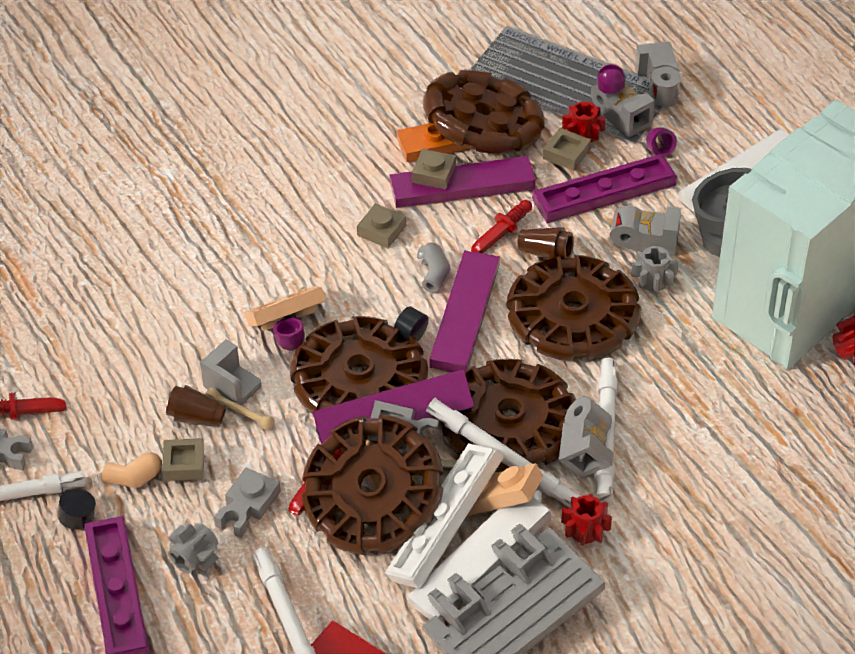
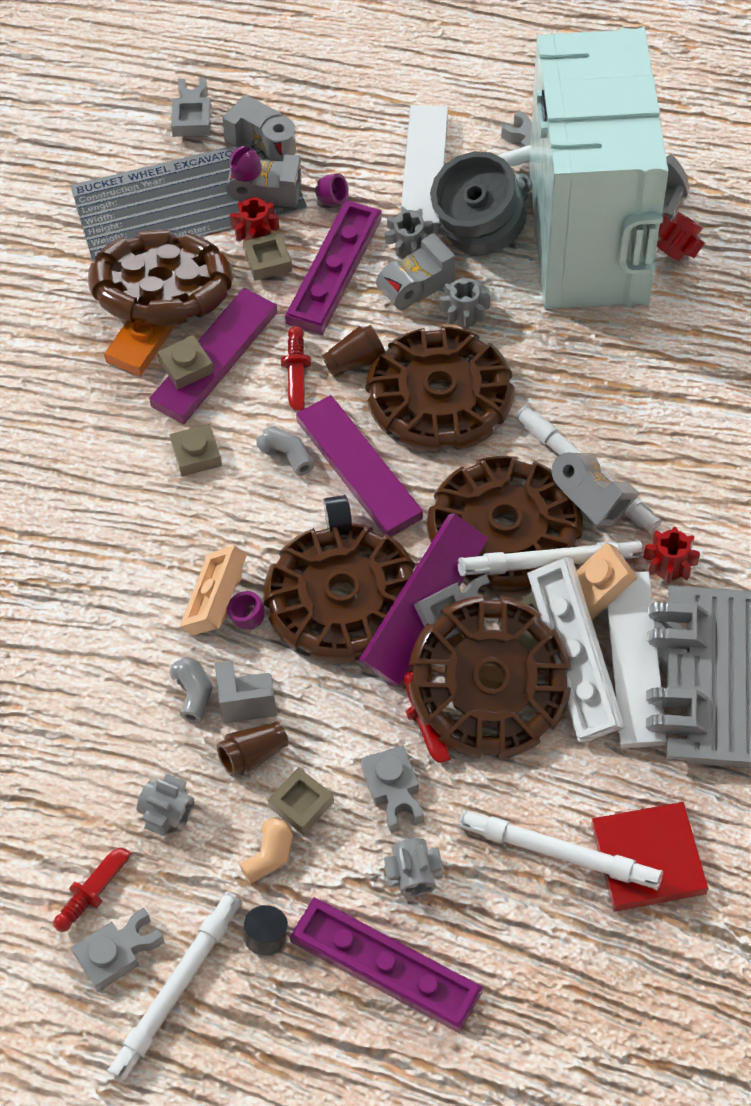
camera: 45 degrees left, 10 degrees up
tan hinge [205,388,275,430] -> none
none -> light grey gear [136,774,195,836]
none -> light grey arm [170,657,212,723]
none -> light grey plate [171,78,212,137]
none -> light grey gear [385,207,433,256]

